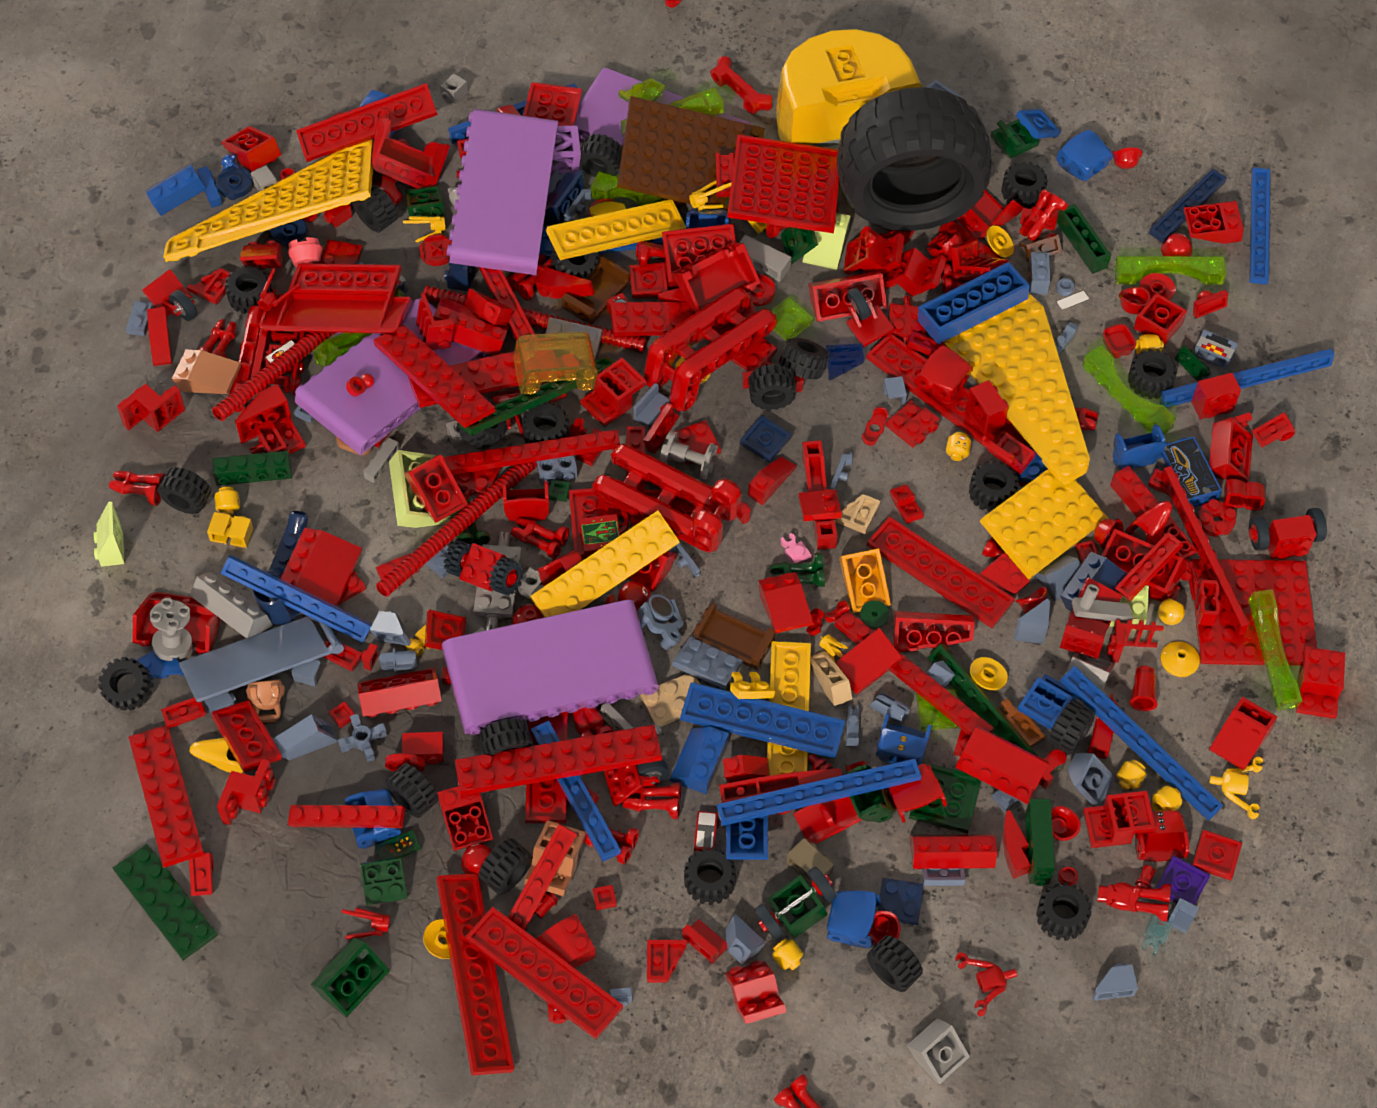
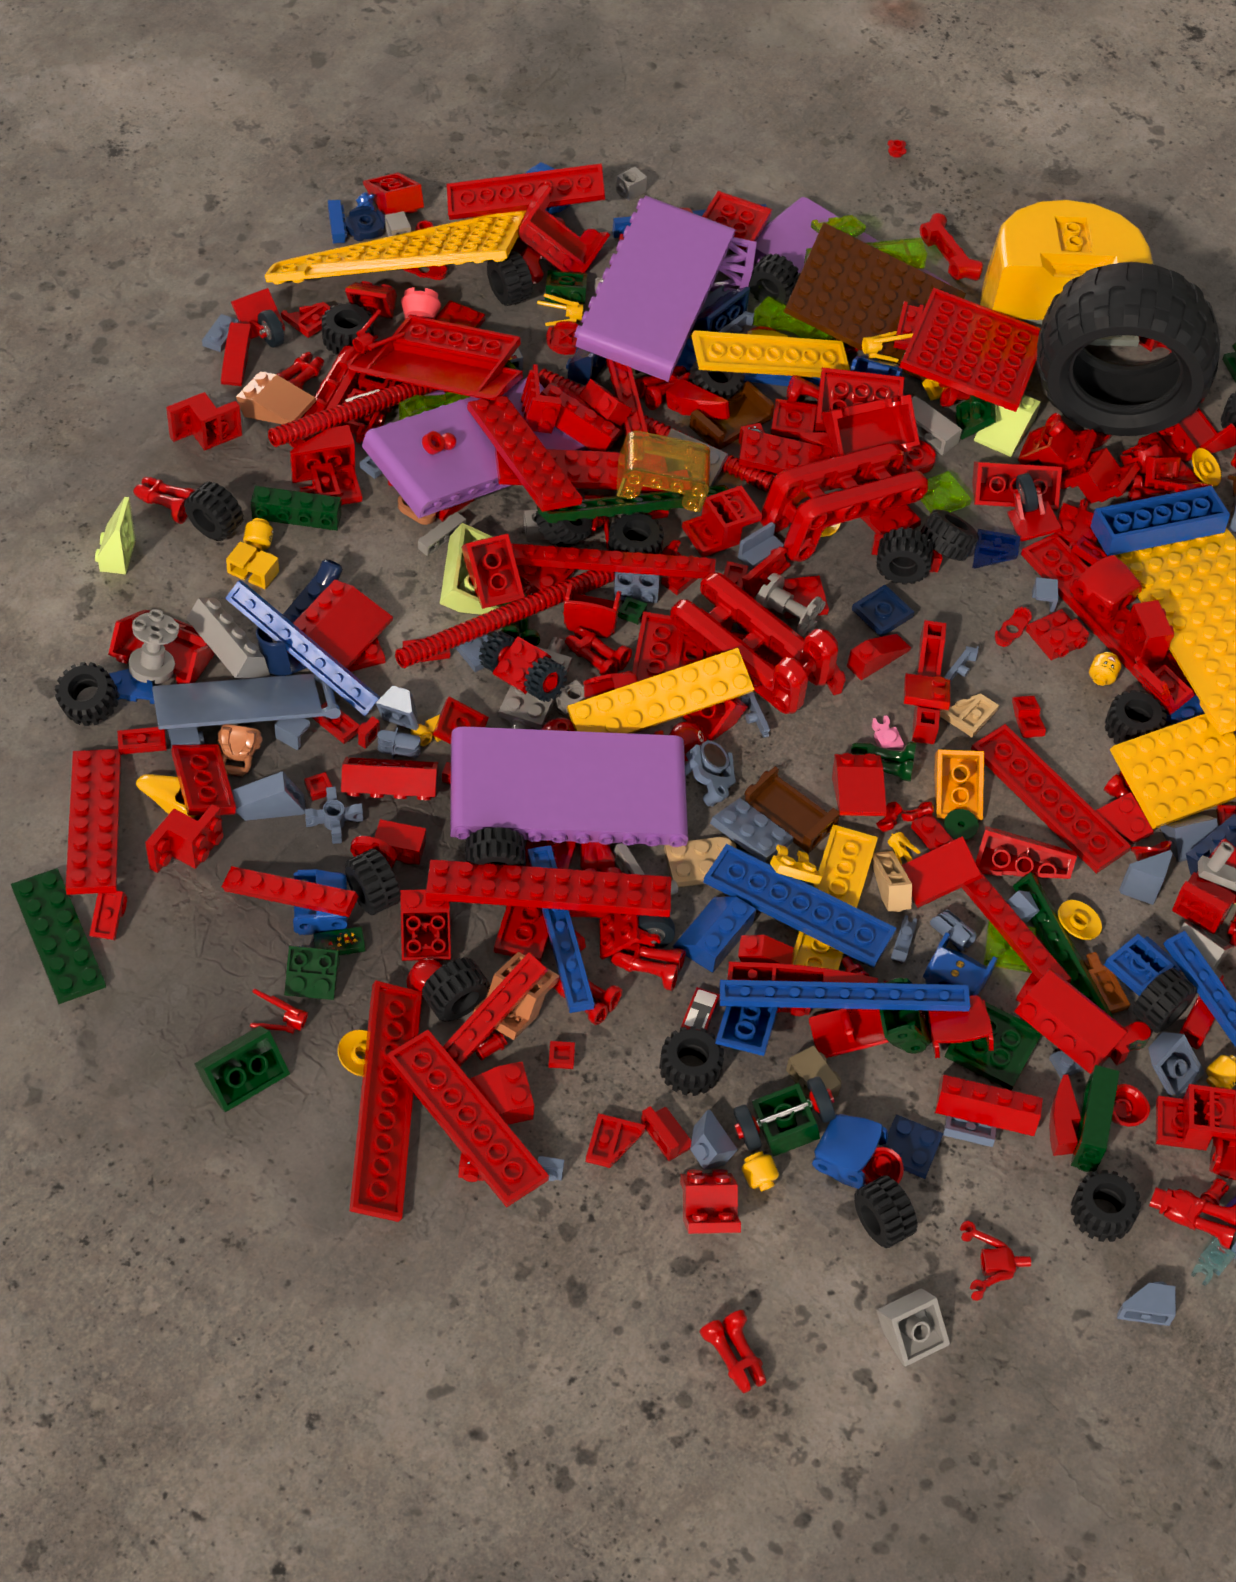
camera: 10 degrees right, 5 degrees down
blue slope [145,163,206,216] -> none
dark blue dish [271,219,307,245] -> none
red brick [323,204,352,228] -> none
tile [579,514,620,555] -> none
red plate [1058,867,1079,887] -> none

